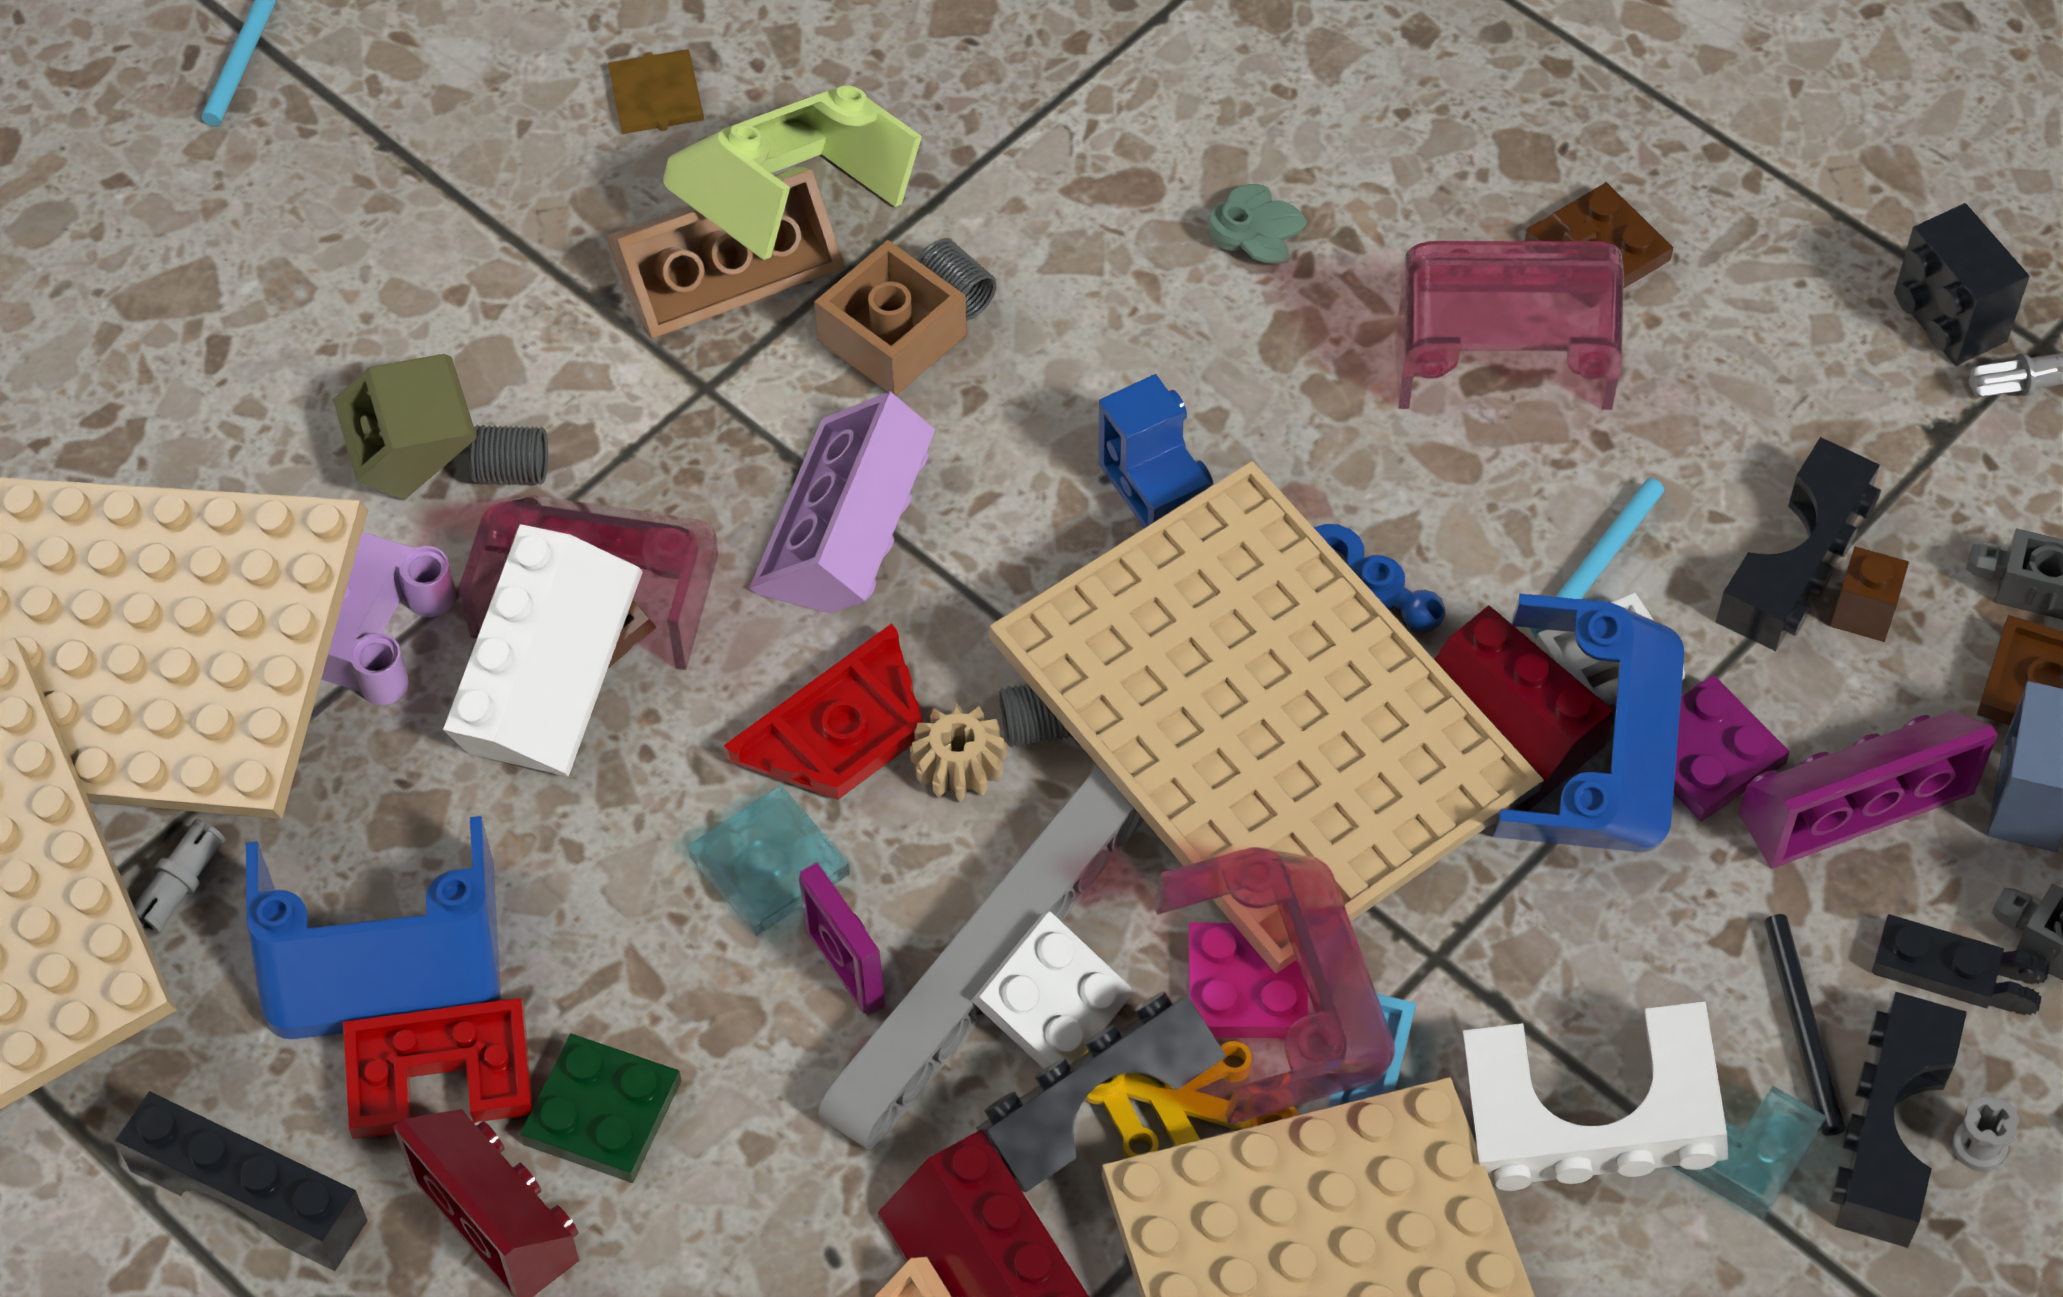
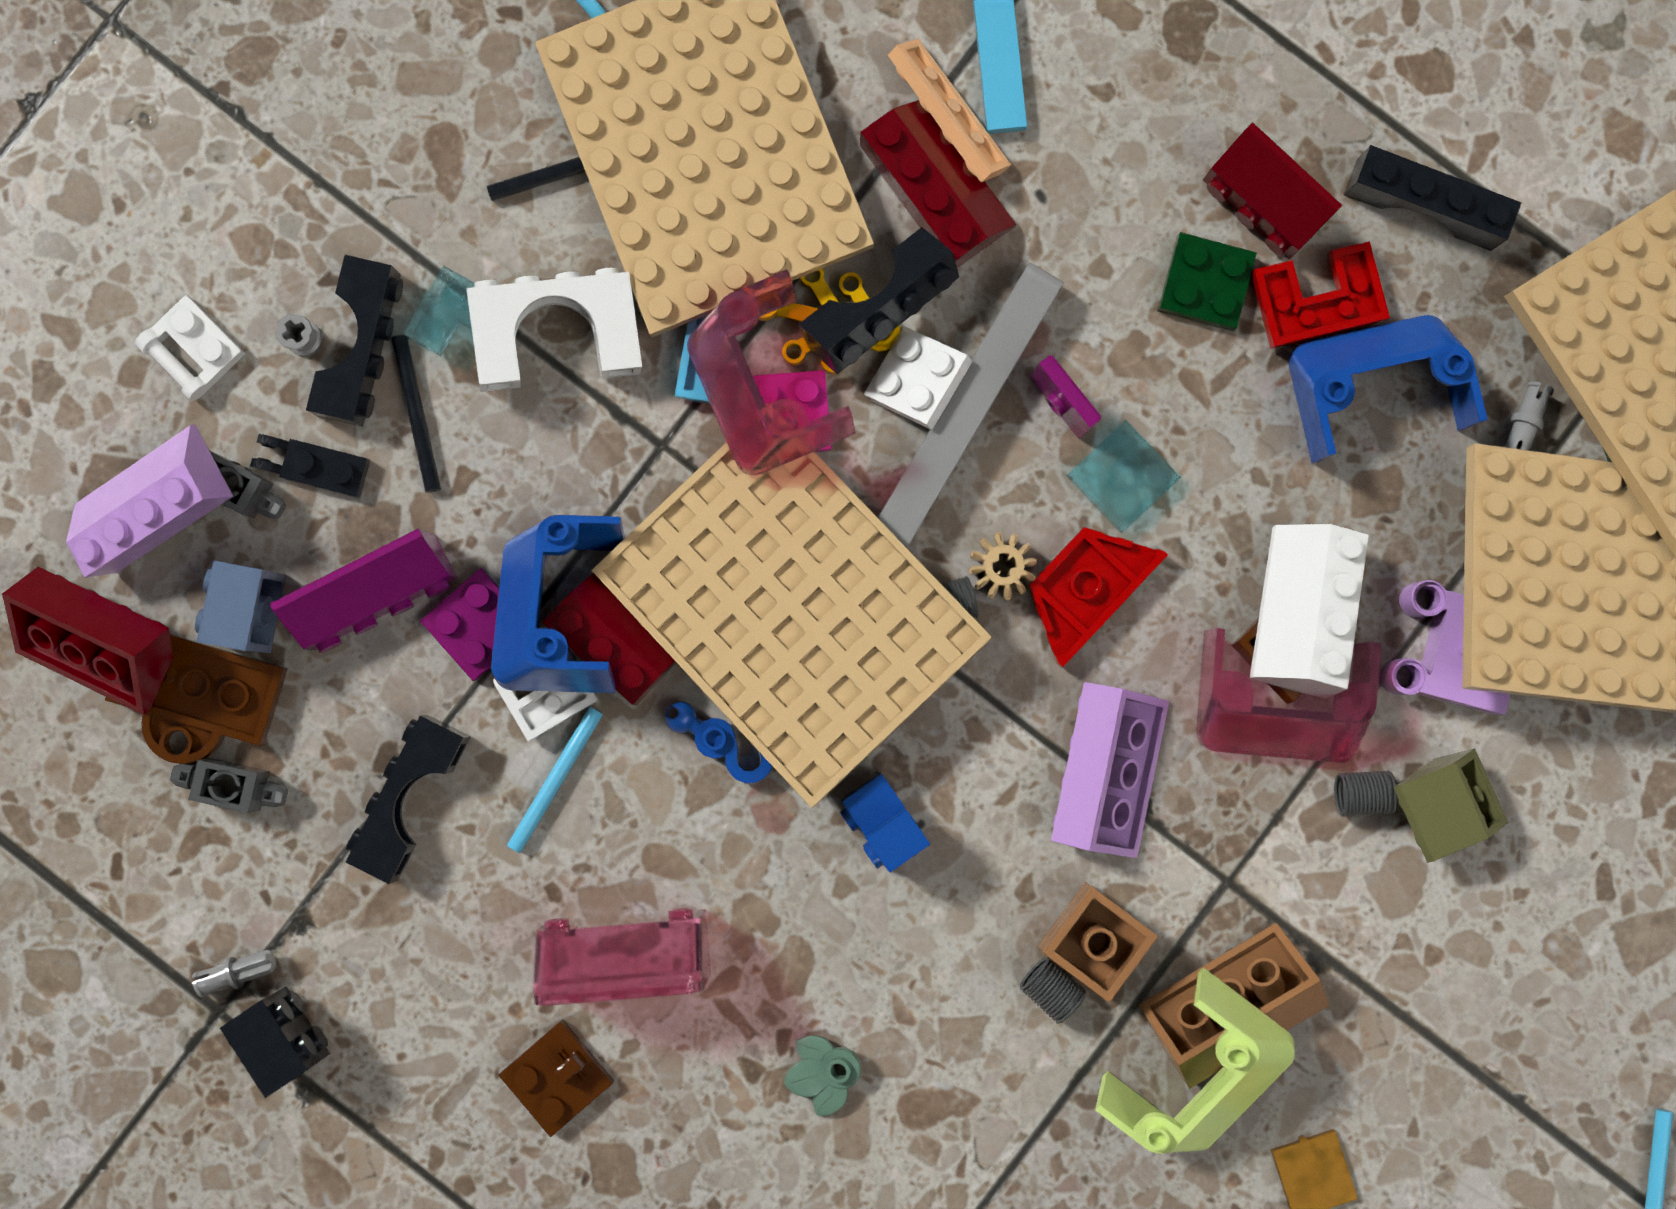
camera: 170 degrees right, 30 degrees up
reddish brown brick [1830,546,1909,642] -> none

